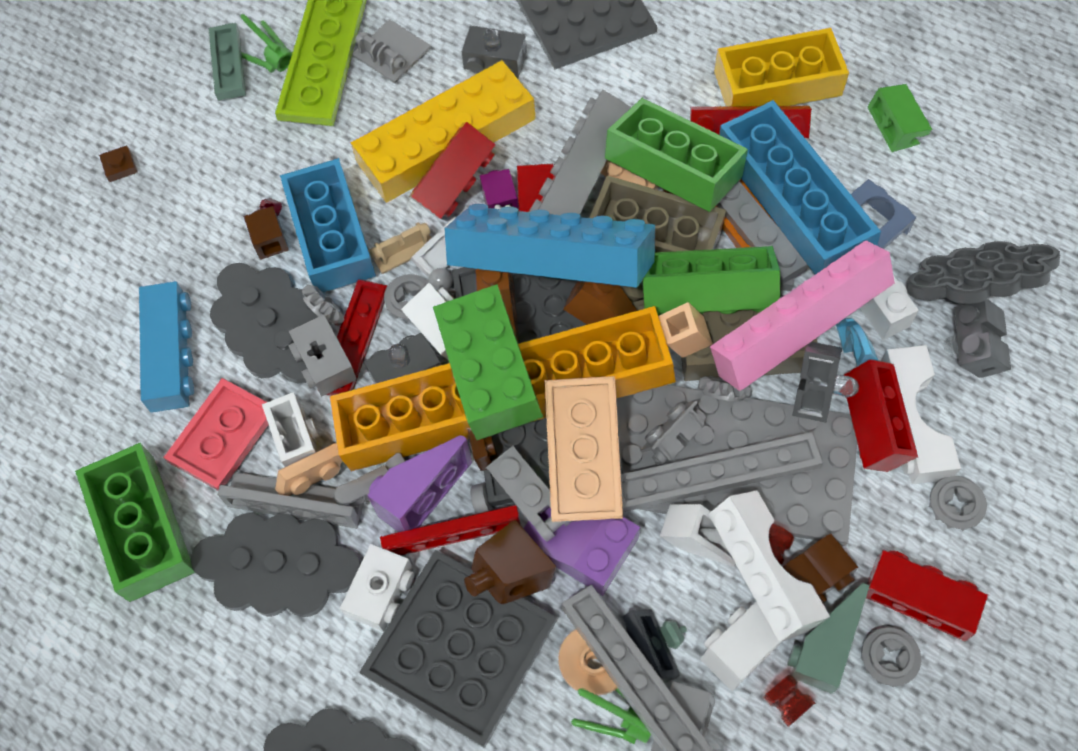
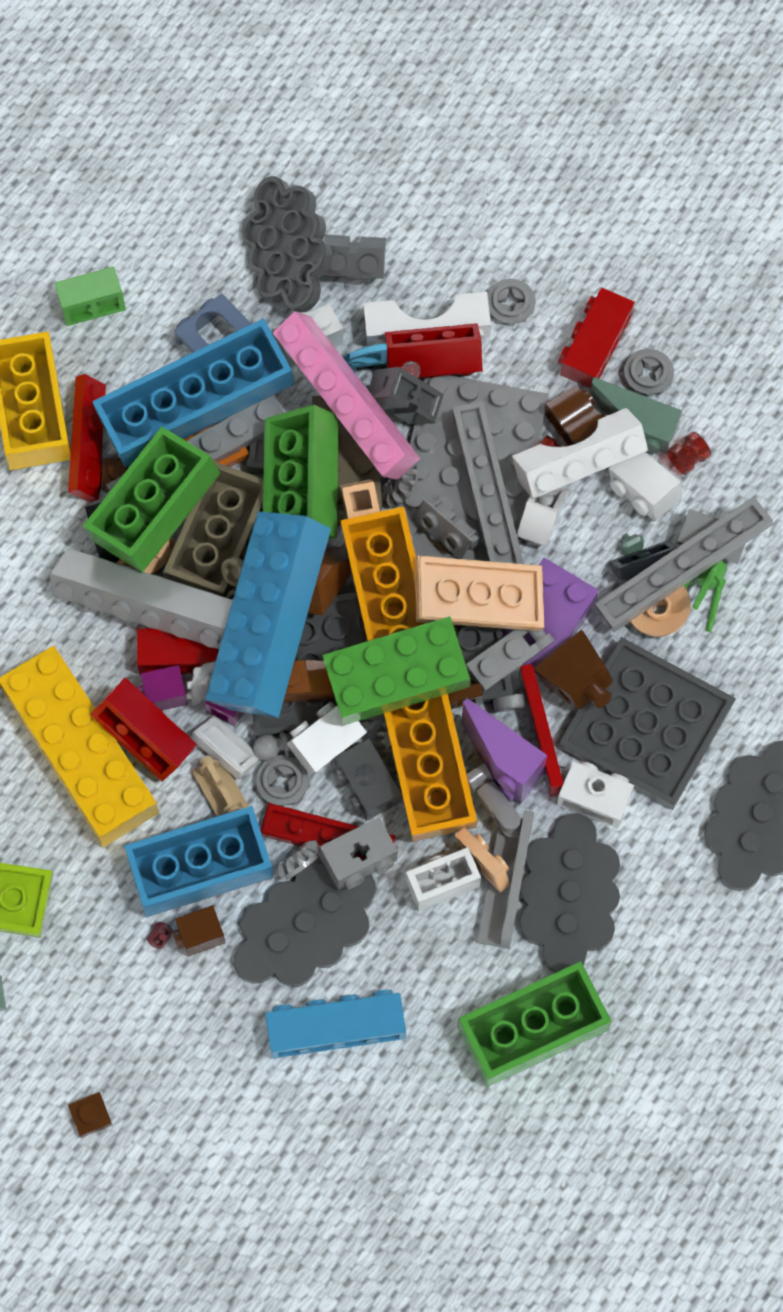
camera: 95 degrees left, 5 degrees up
coral plate [163,378,269,491] -> none

